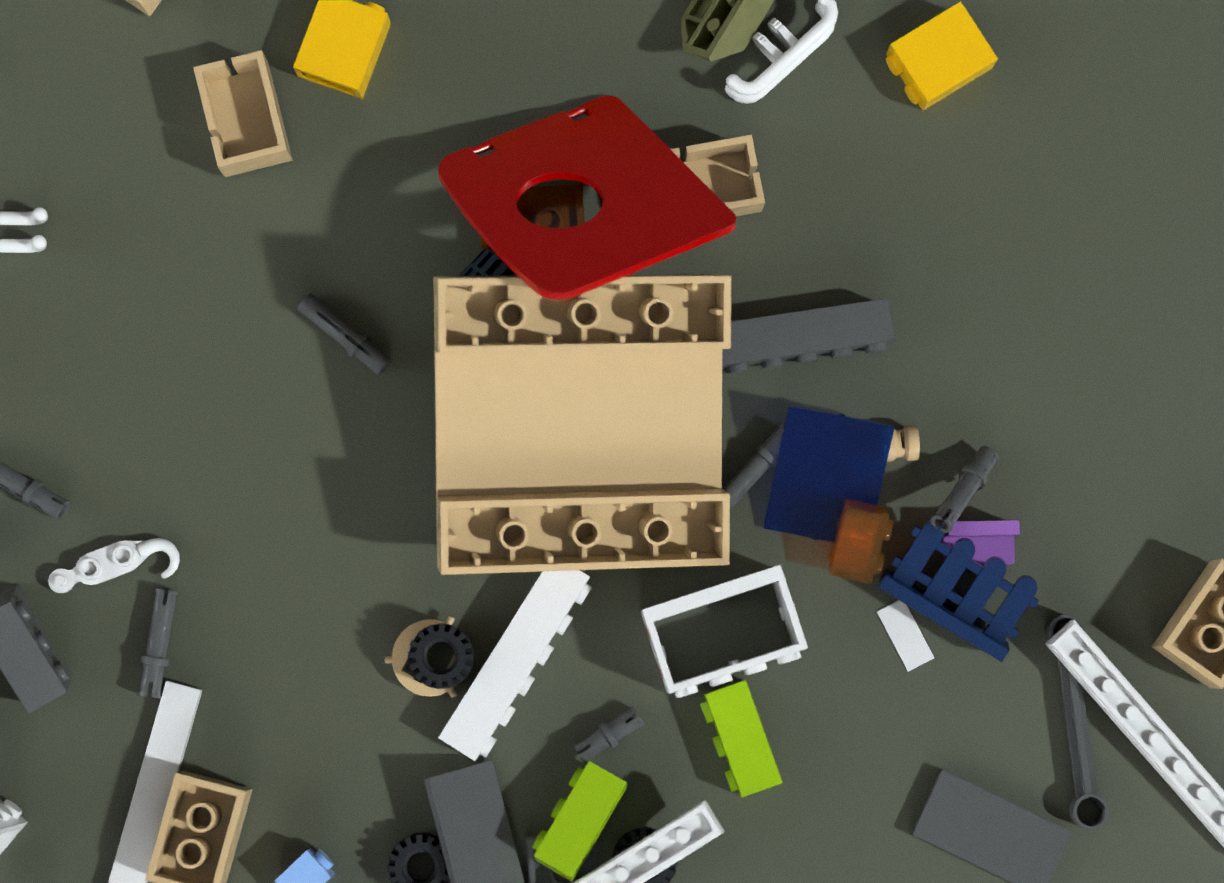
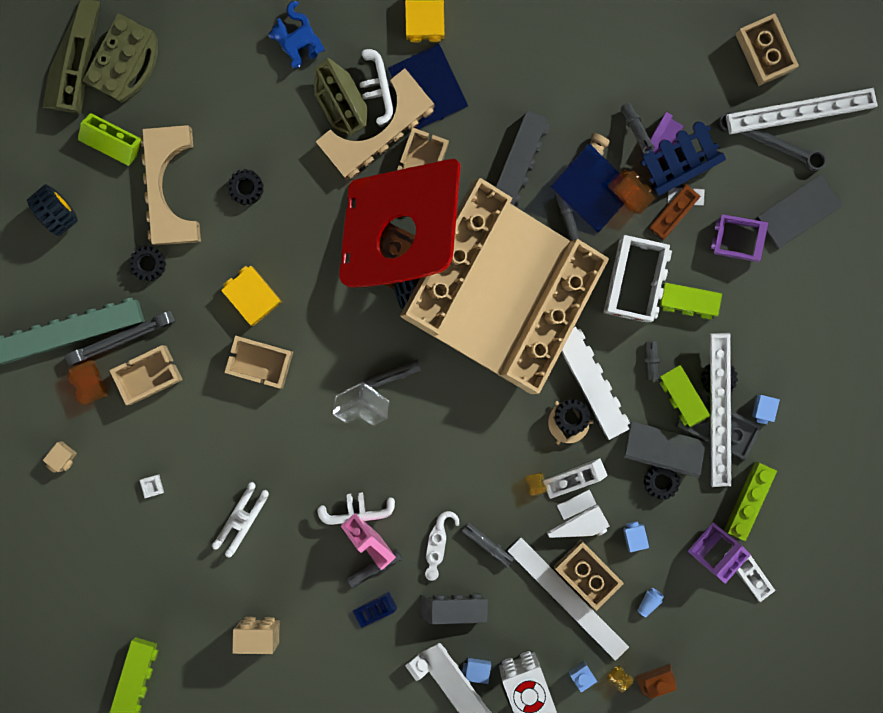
camera: 55 degrees left, 5 degrees up
none -> tan arch [316,68,435,180]
none -> white piece [317,492,395,525]
none -> clear panel [333,382,389,426]
none -> bright pink panel [341,513,396,570]
none -> clear blue piece [388,44,468,129]
none -> clear yellow wheel [525,472,548,496]
none -> white slope [543,458,607,499]
none -> white slope [547,504,610,538]
none -> white sticker [557,490,596,520]
none -> dark orange tile [649,184,701,240]
none -> medium lavender window [711,214,768,263]

